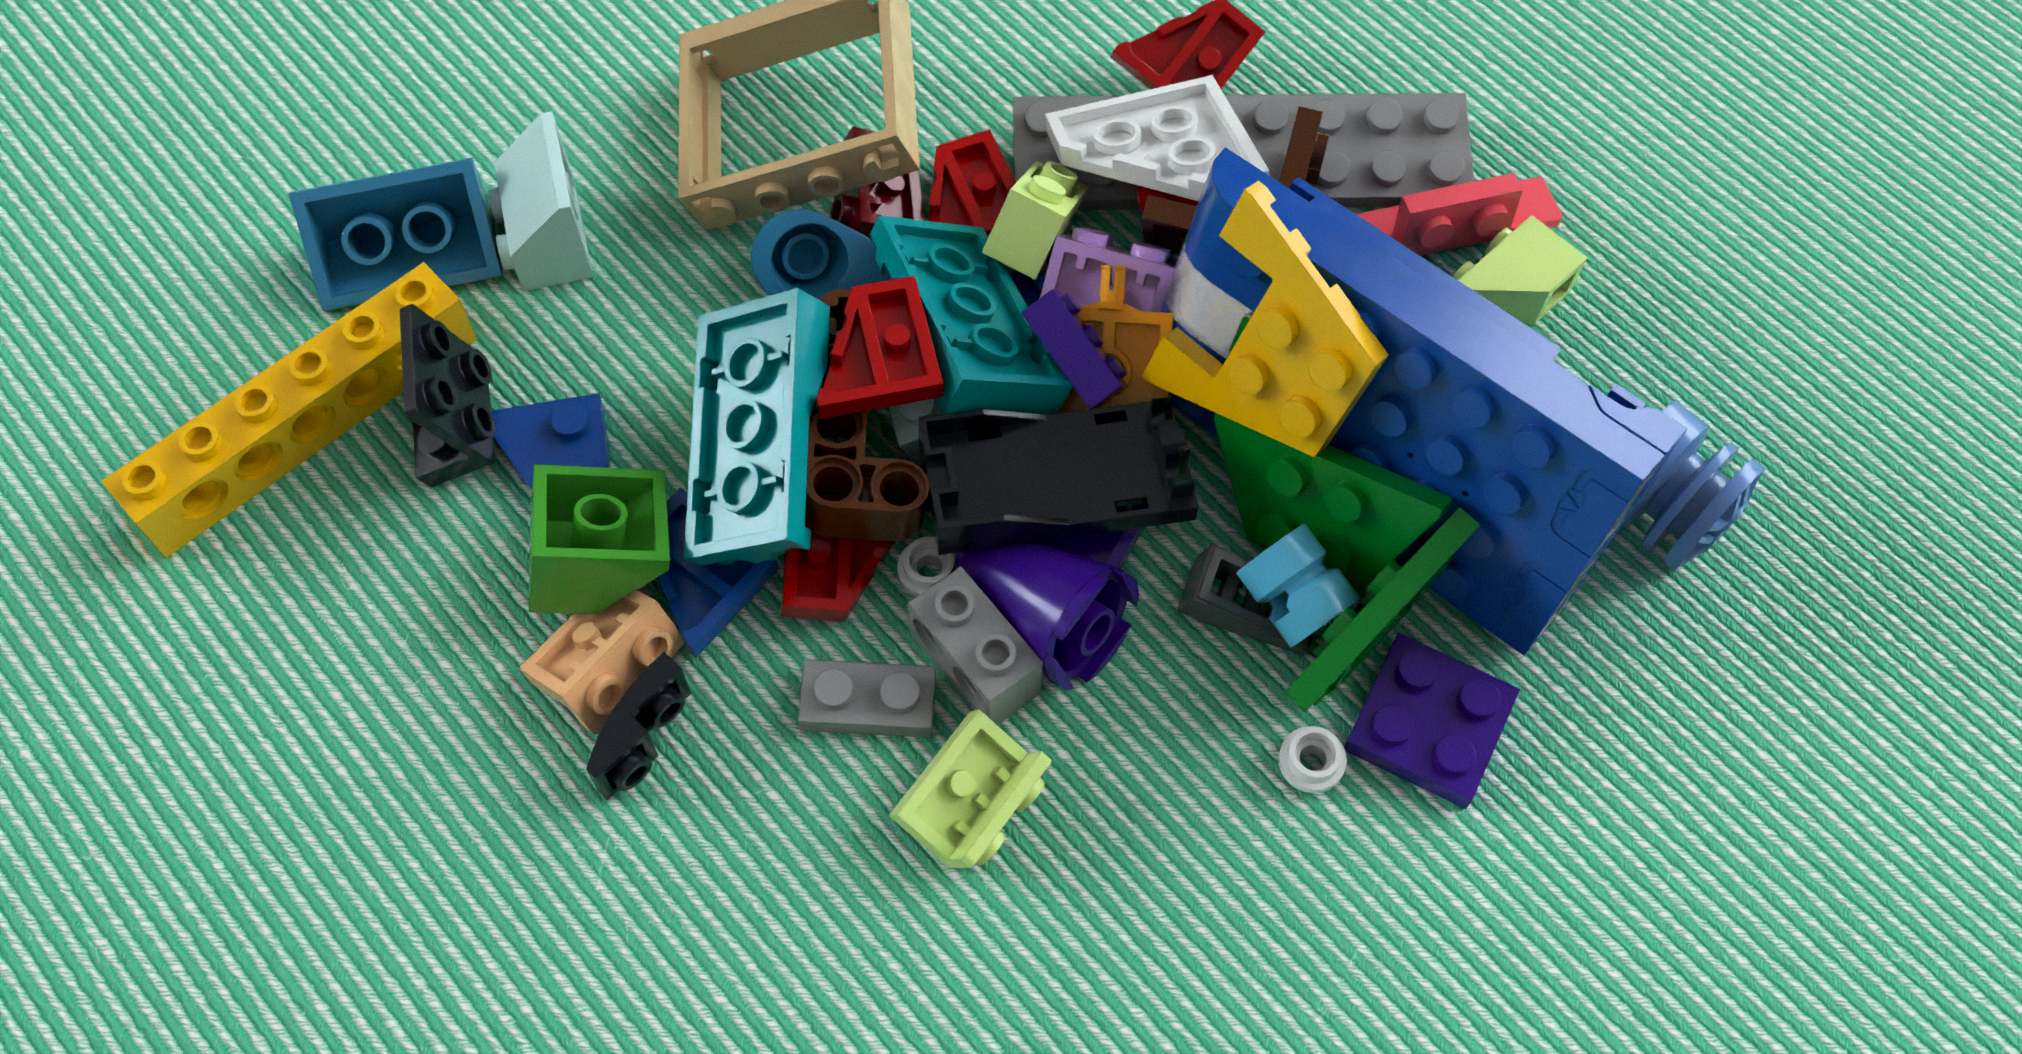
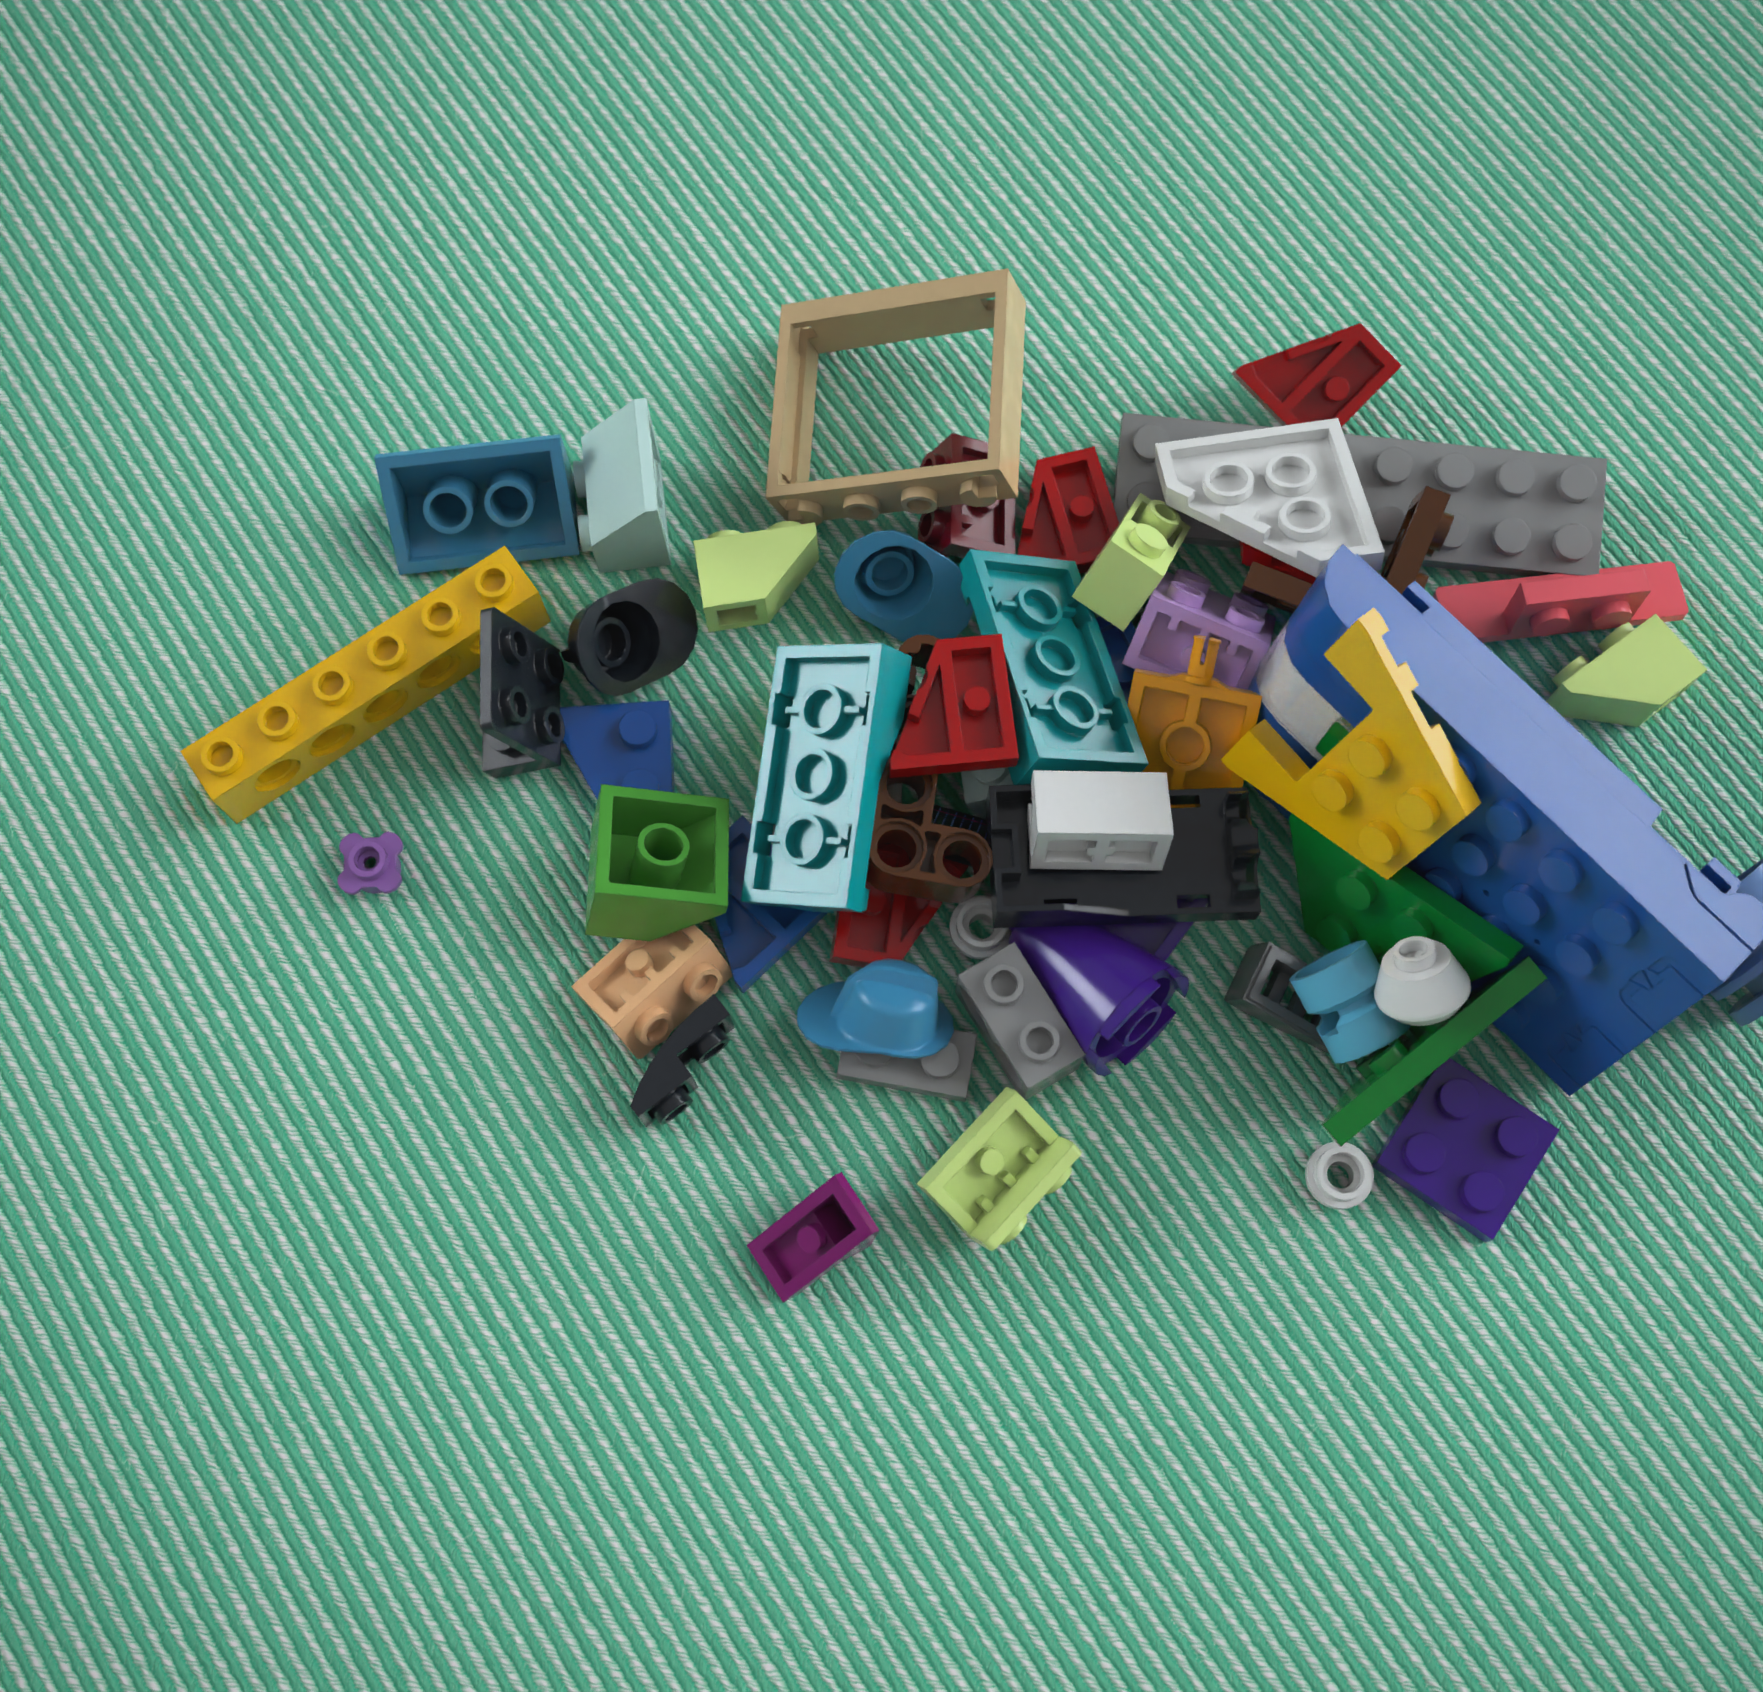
camera: 10 degrees right, 10 degrees up
dark purple piece [1021,289,1128,409] -> none
none -> medium lavender plate [338,832,403,895]
none -> black piece [561,578,698,696]
none -> yellowish green slope [693,521,819,632]
none -> magenta slope [746,1172,880,1303]
none -> dark azure piece [797,958,954,1059]
none -> white hinge [1027,770,1174,871]
none -> white cone [1374,936,1471,1026]

